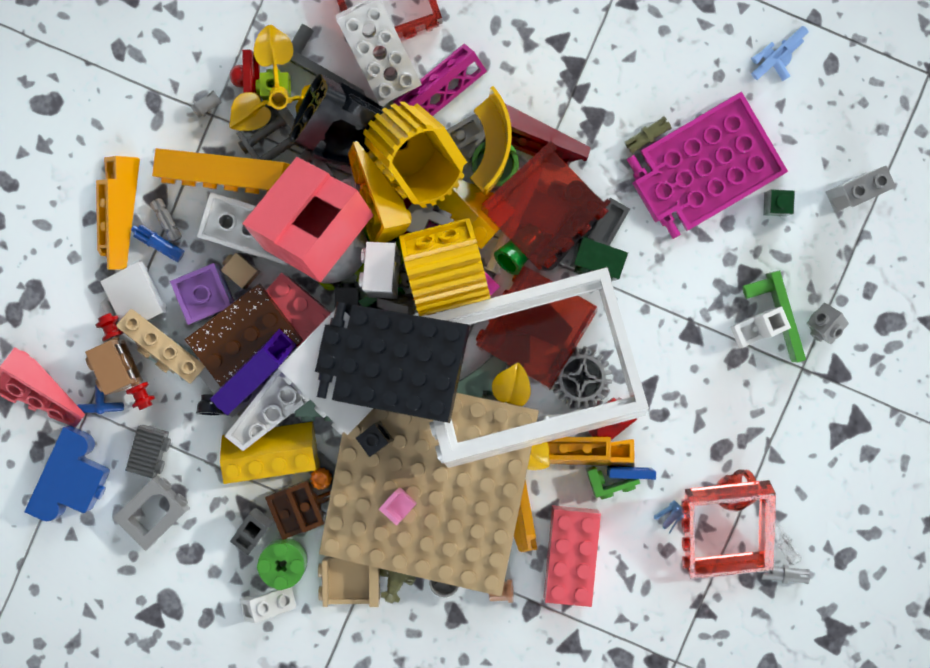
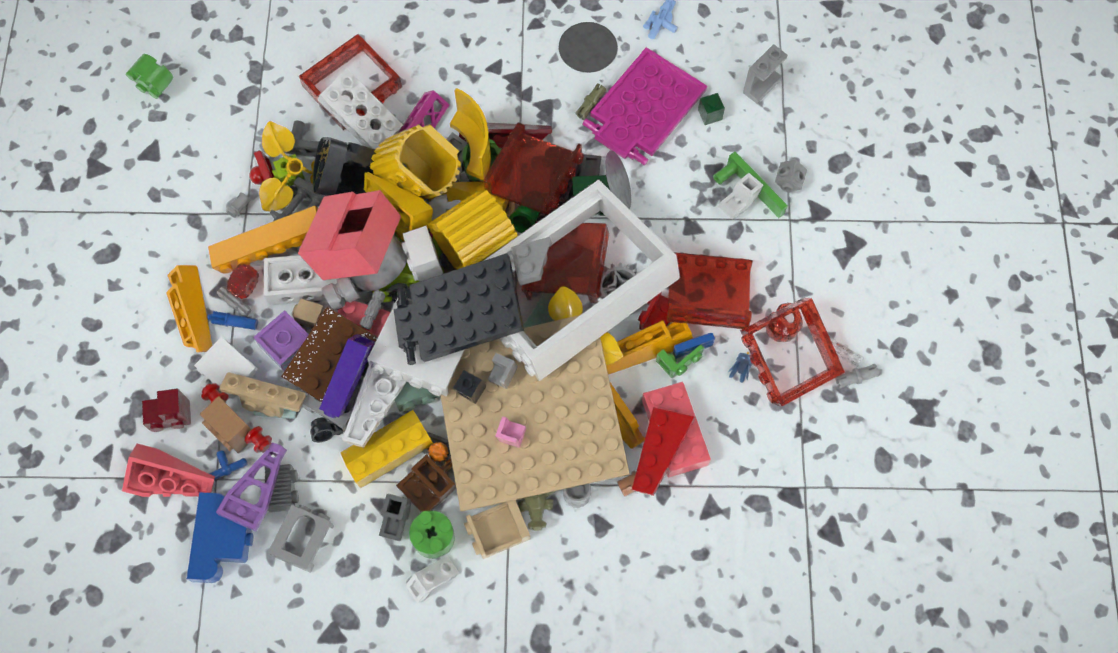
camera: 25 degrees left, 20 degrees down
none -> dark red brick [142,388,191,432]
none -> medium lavender plate [216,443,287,532]
none -> clear red gear [227,264,259,299]
none -> light grey wheel [321,277,360,311]
none -> light grey axle [360,290,385,329]
none -> light grey panel [488,353,518,389]
none -> light grey wing [511,237,552,285]
none -> flat silver sticker [559,22,618,73]
none -> flat silver sticker [605,151,631,210]
none -> red wing [632,407,696,496]
none -> clear red panel [666,252,753,330]

